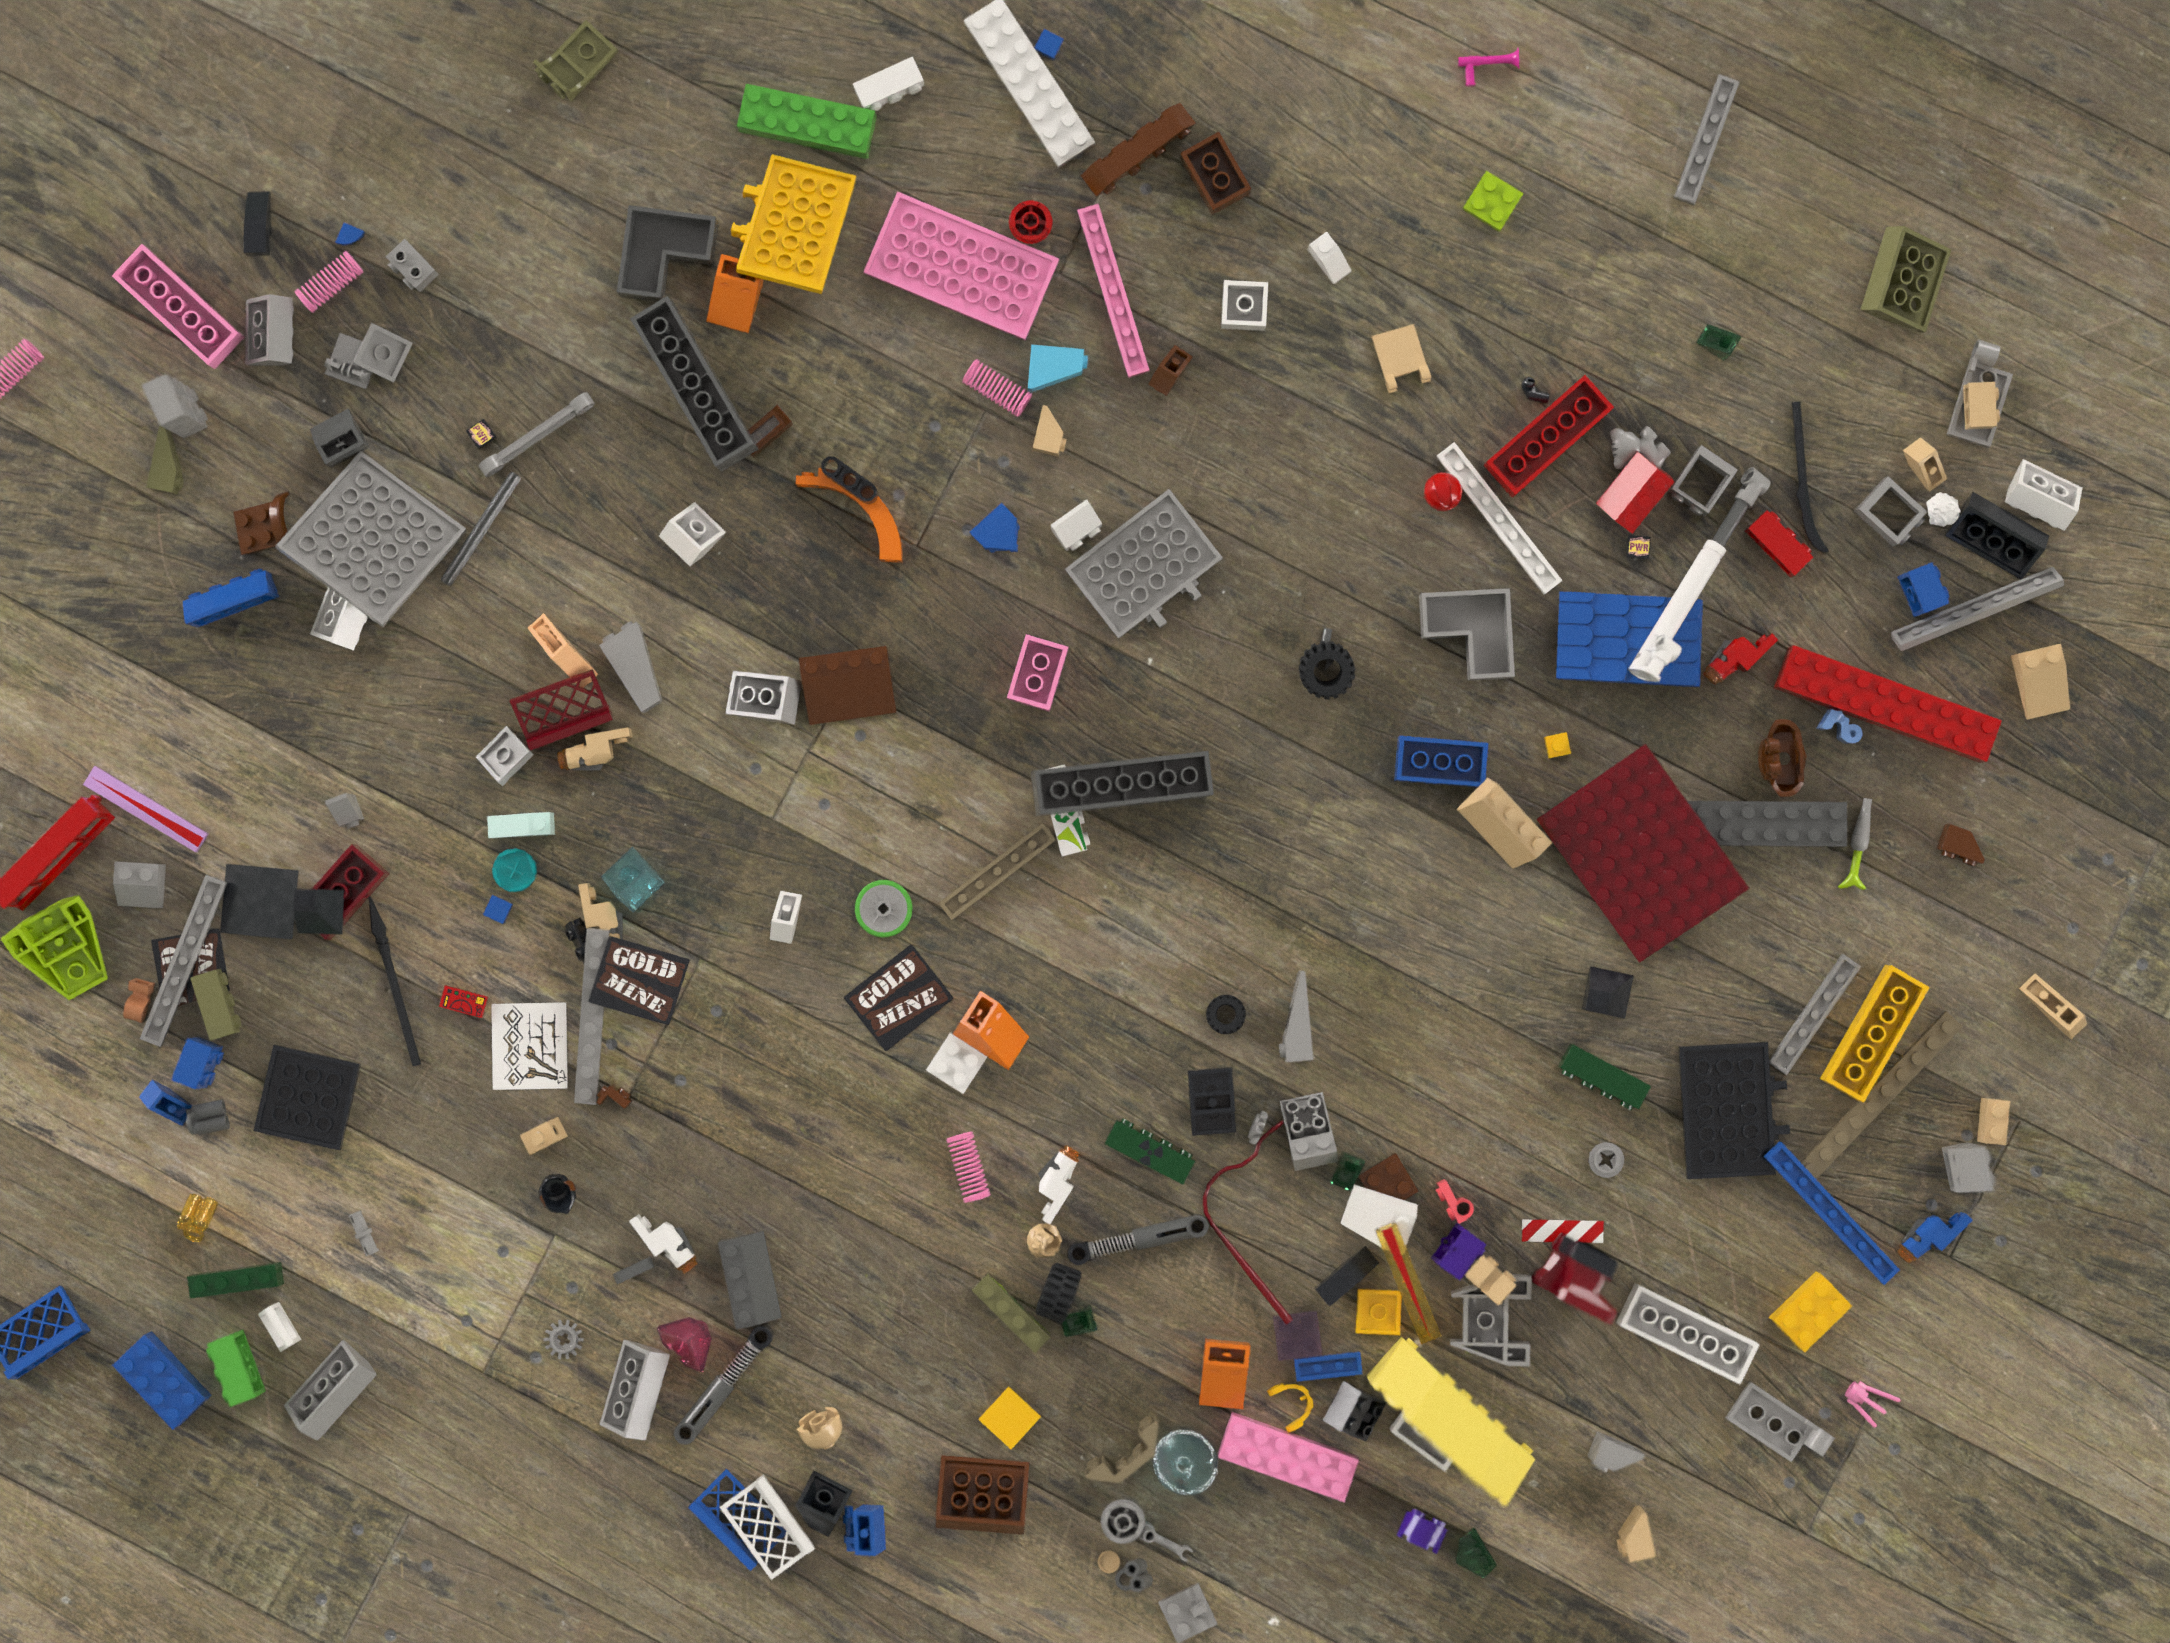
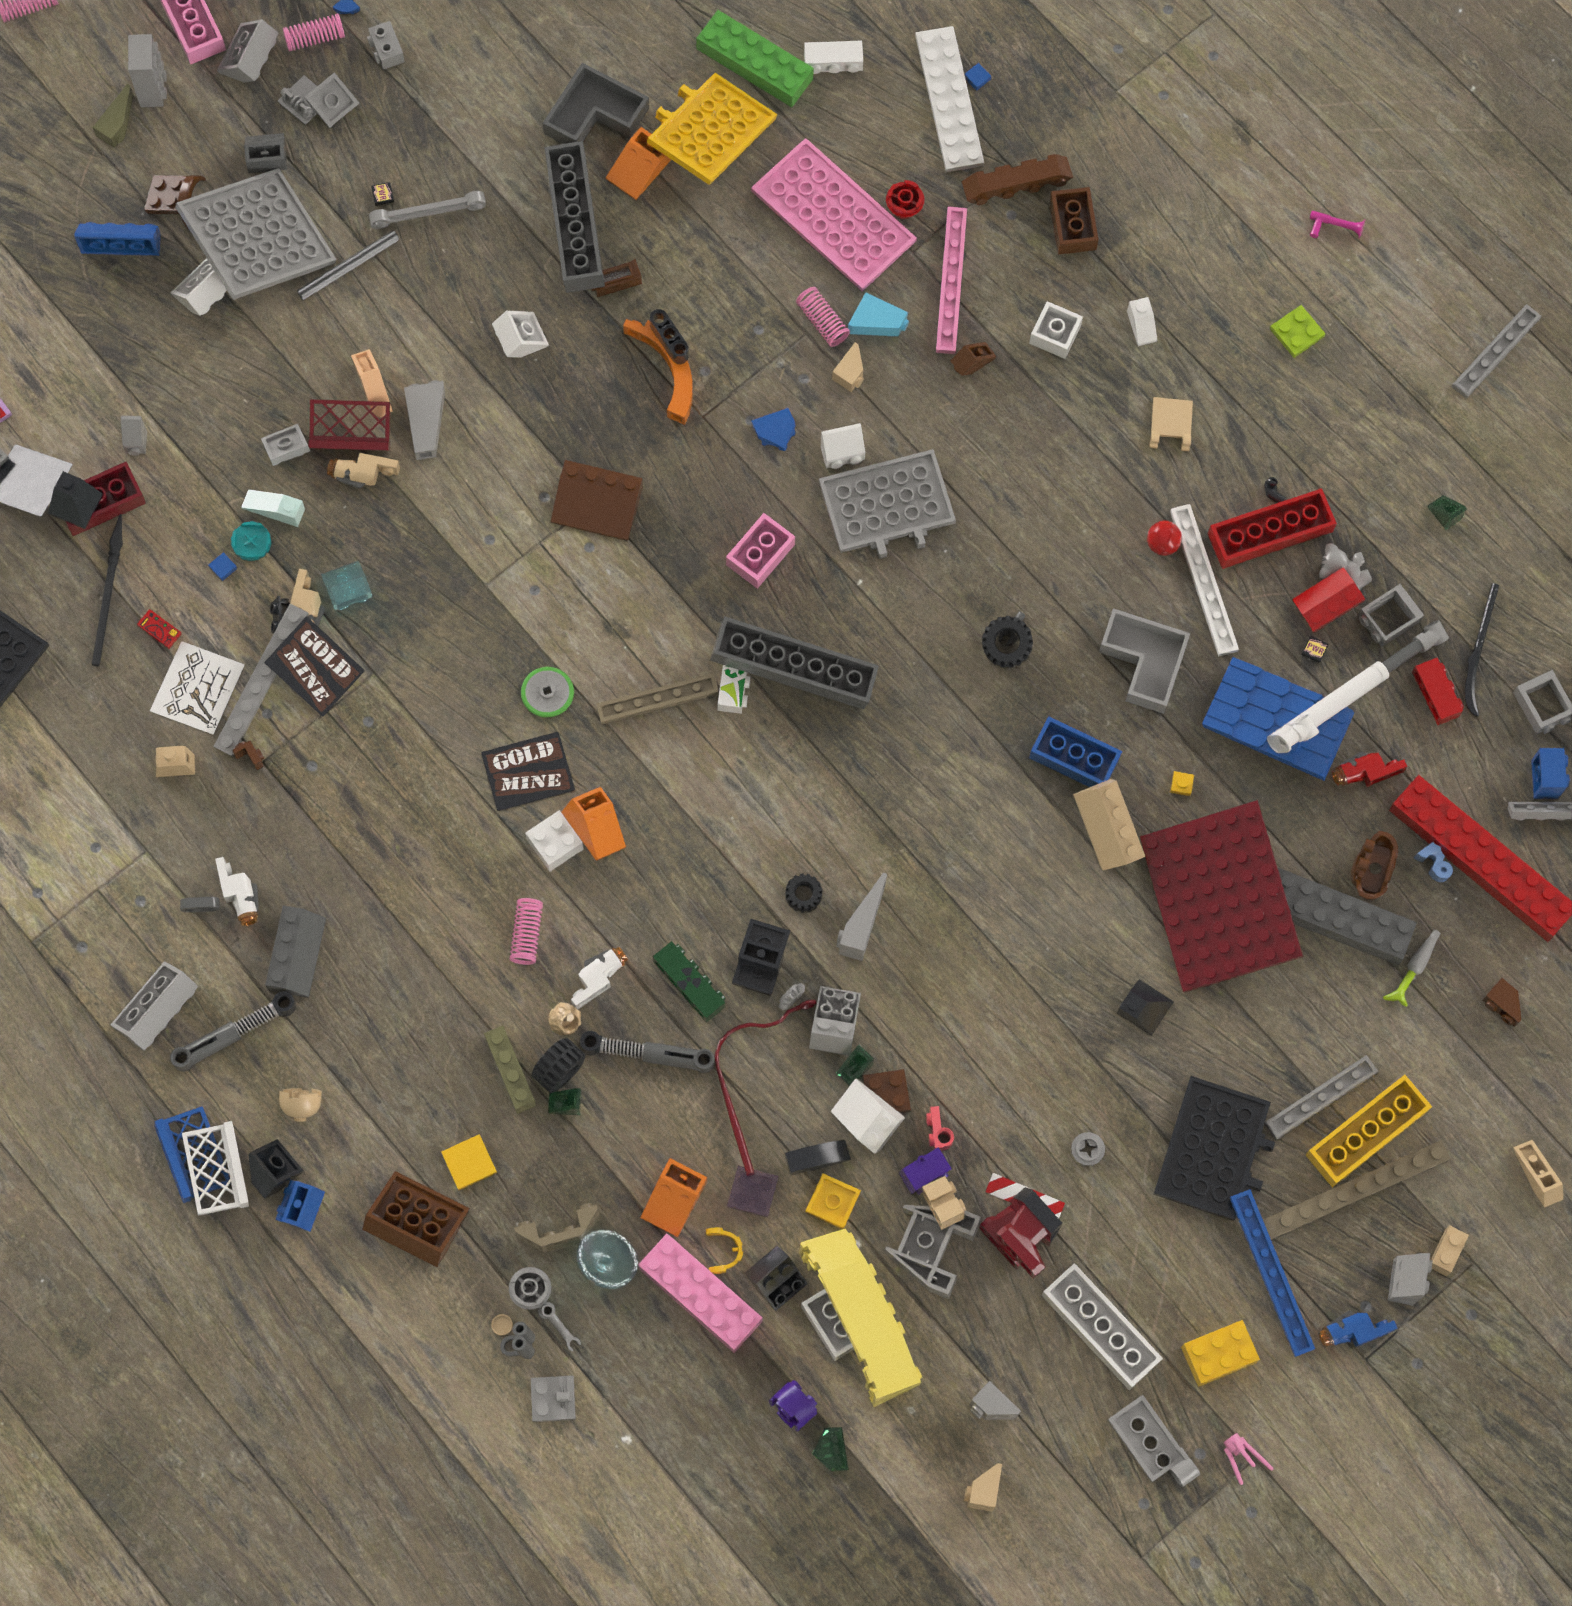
camera: 15 degrees right, 15 degrees down
black hair [538,1174,576,1214] -> none
light grey gear [544,1320,584,1359] -> none
clear pink slope [657,1317,712,1372] -> none
light grey slope [725,671,802,725] -> none
white slope [770,891,802,944] -> none
blue plate [1294,1351,1363,1382] -> none
clear yellow tile [1375,1221,1441,1345] -> none
dark green brick [1558,1044,1651,1110] -> none

